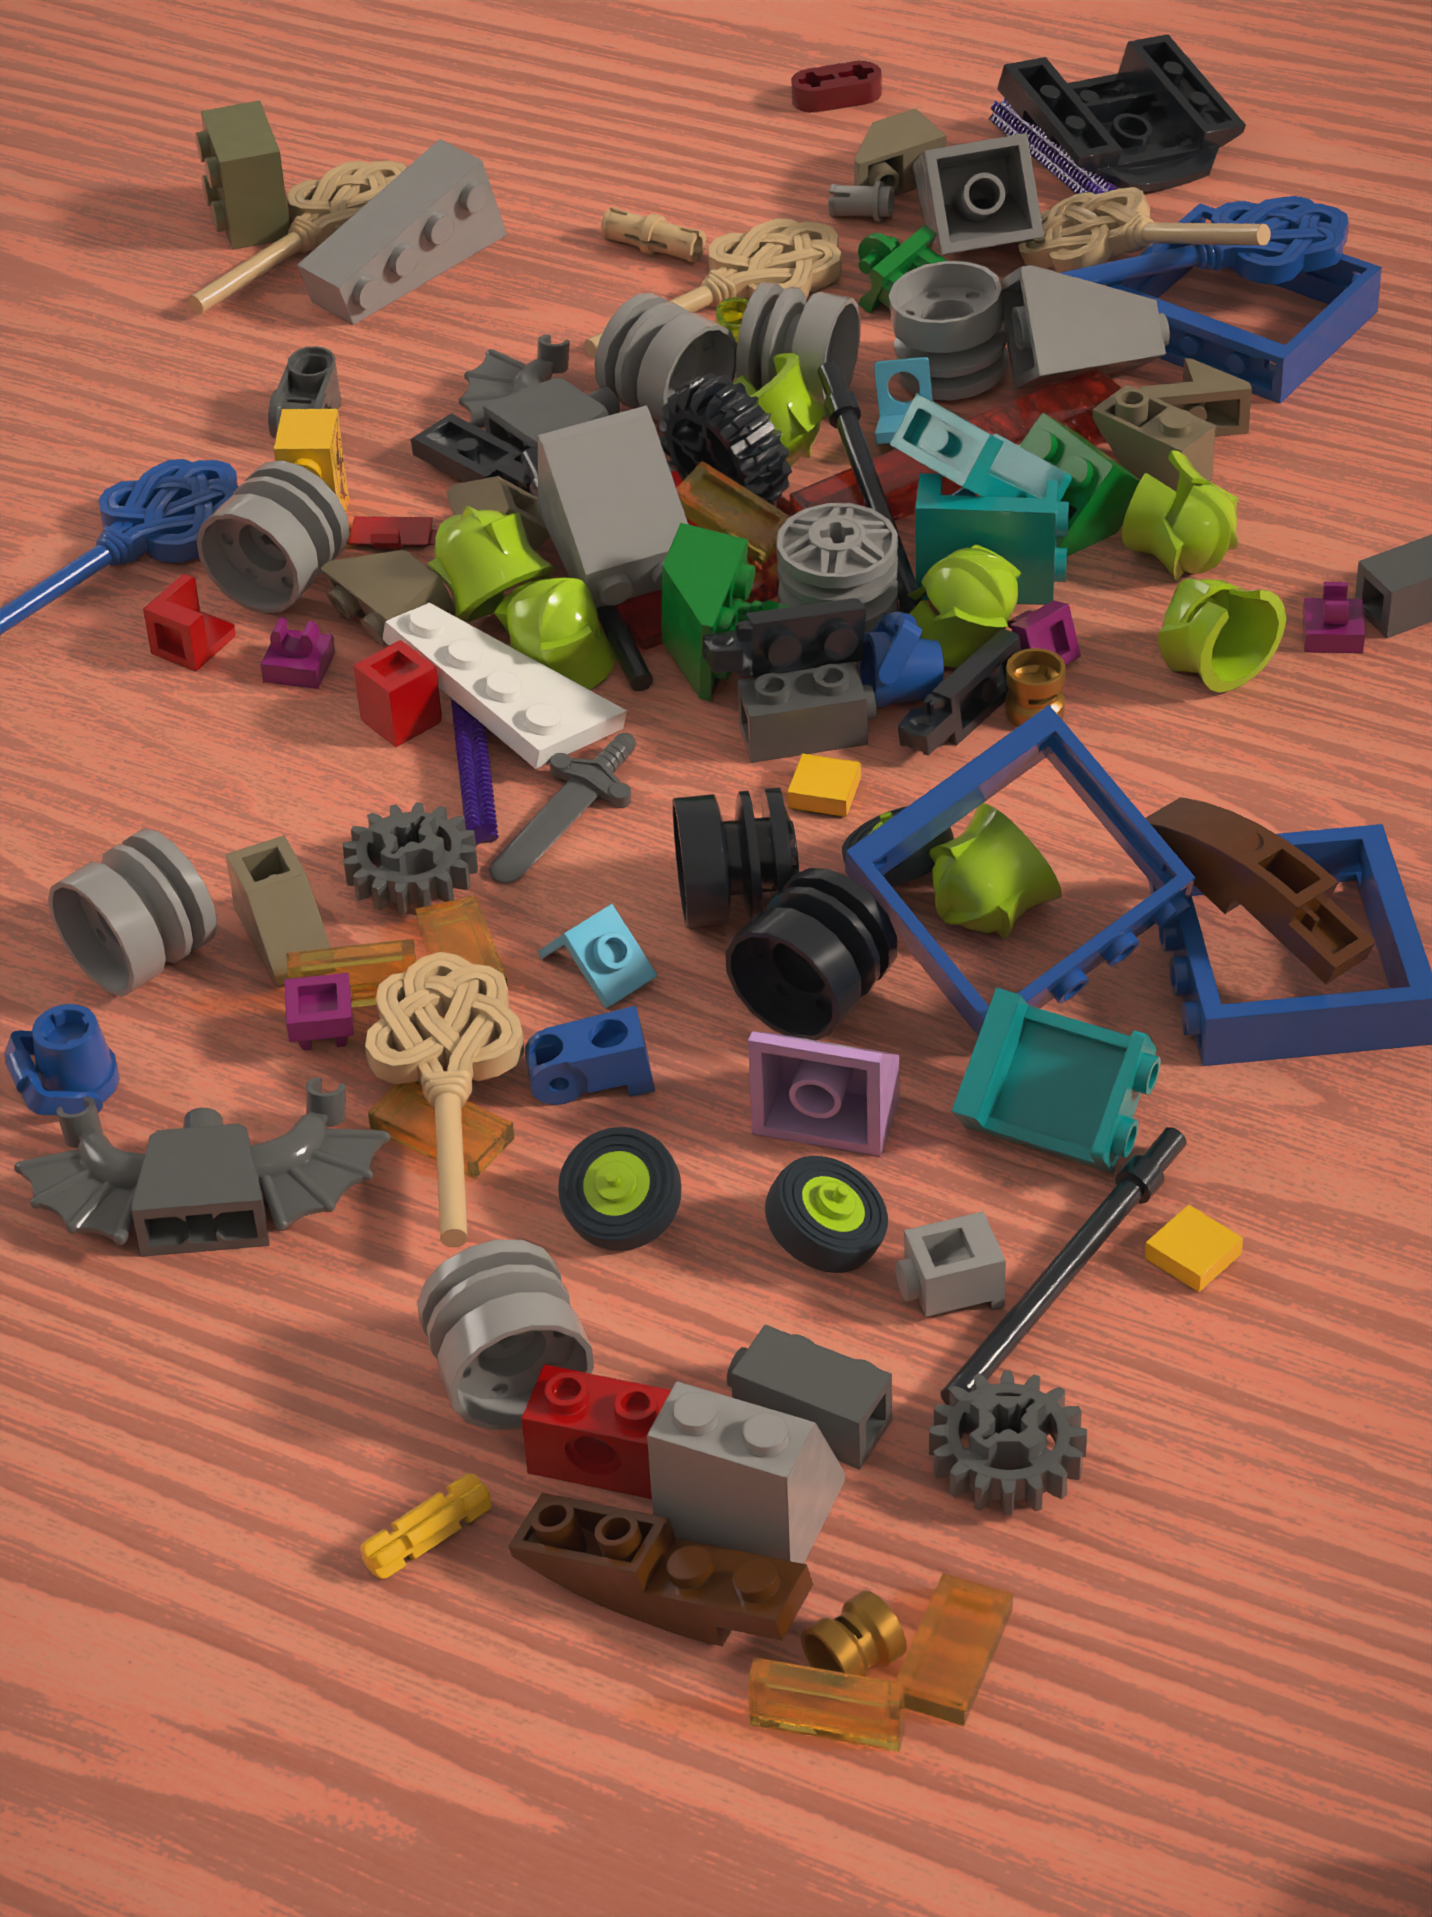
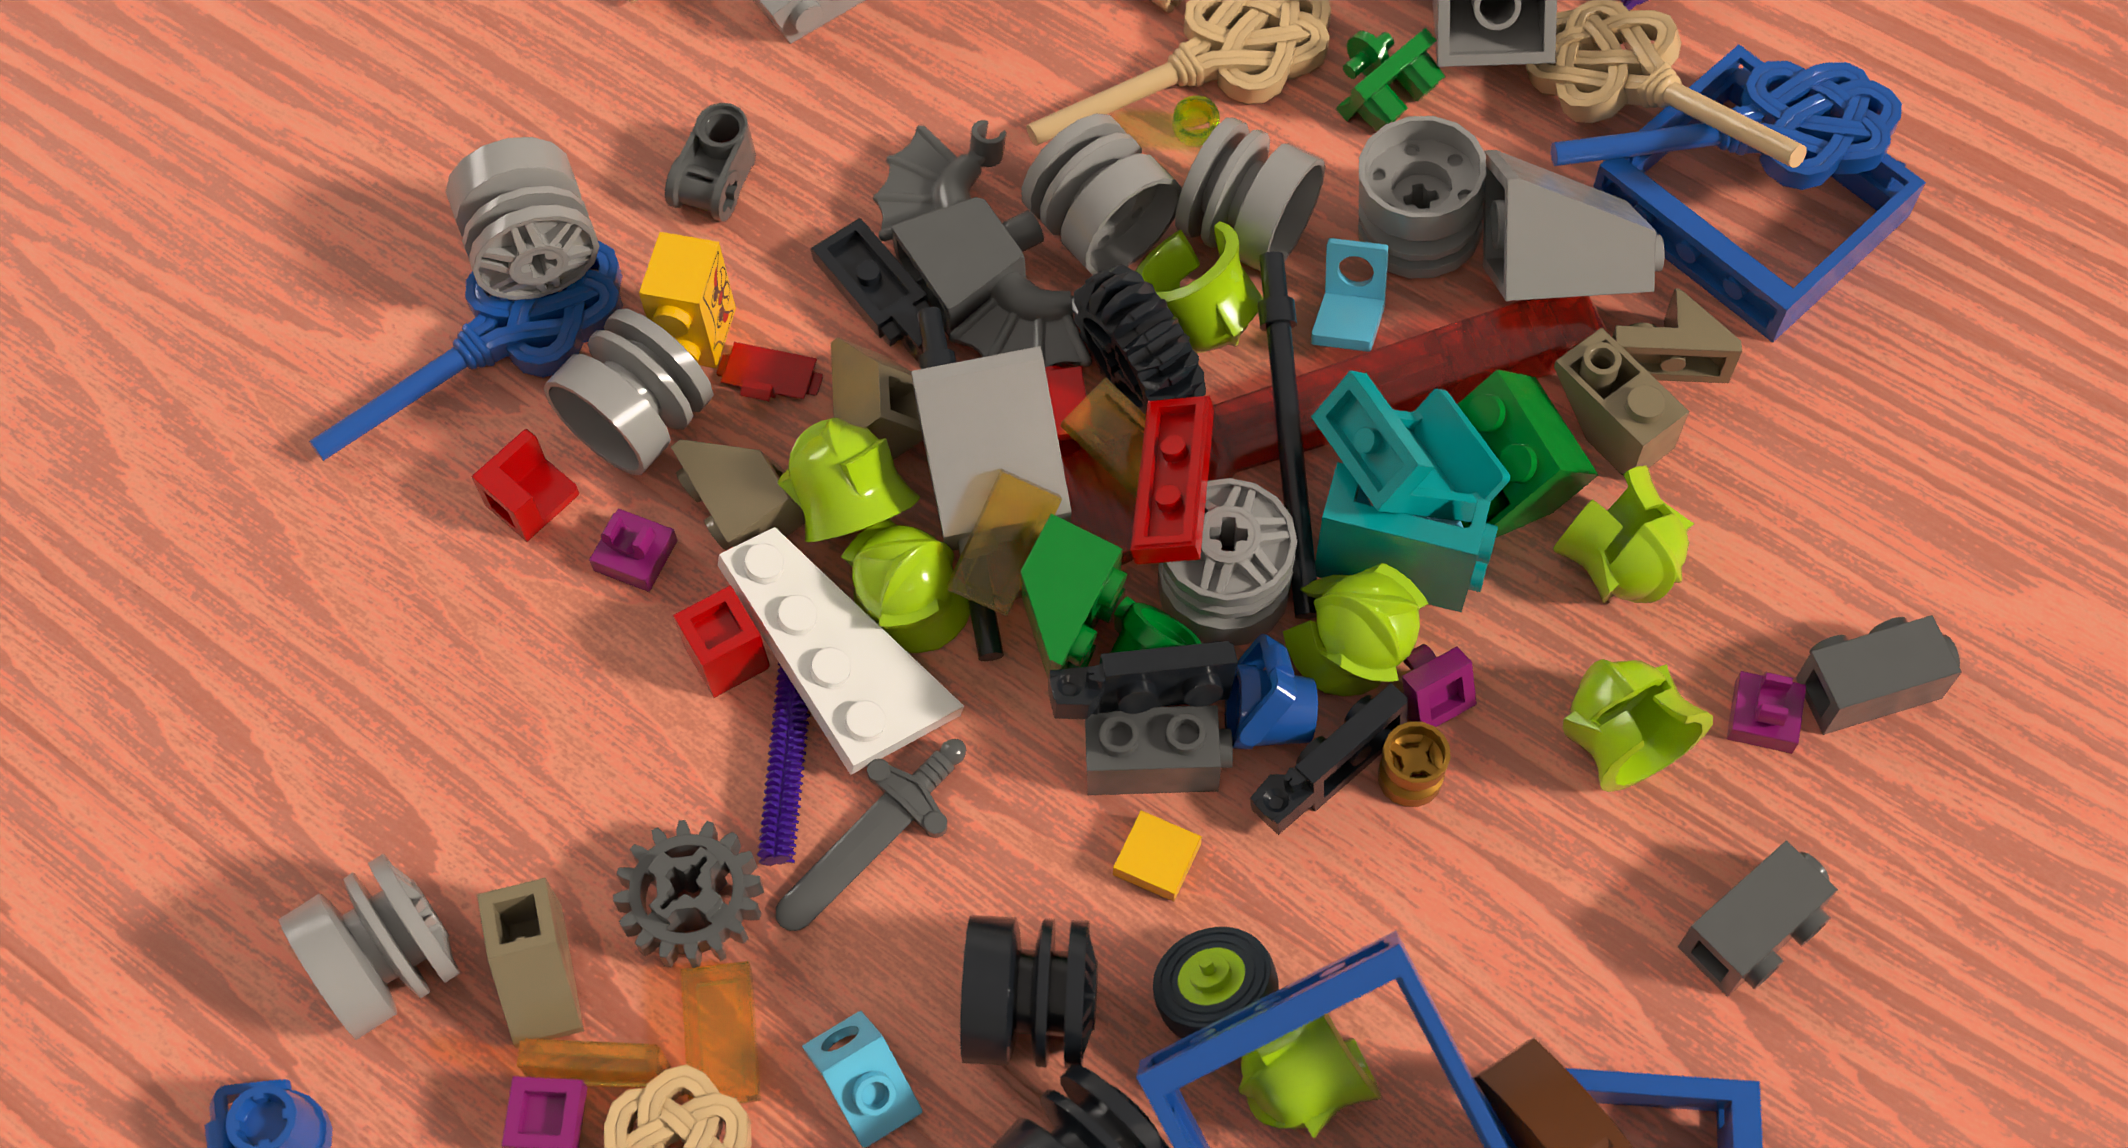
camera: 10 degrees right, 20 degrees up
none -> light grey wheel [446,137,600,300]
none -> clear yellow tile [947,468,1062,616]
none -> red tile [1130,395,1214,565]
none -> dark grey brick [1678,840,1838,997]

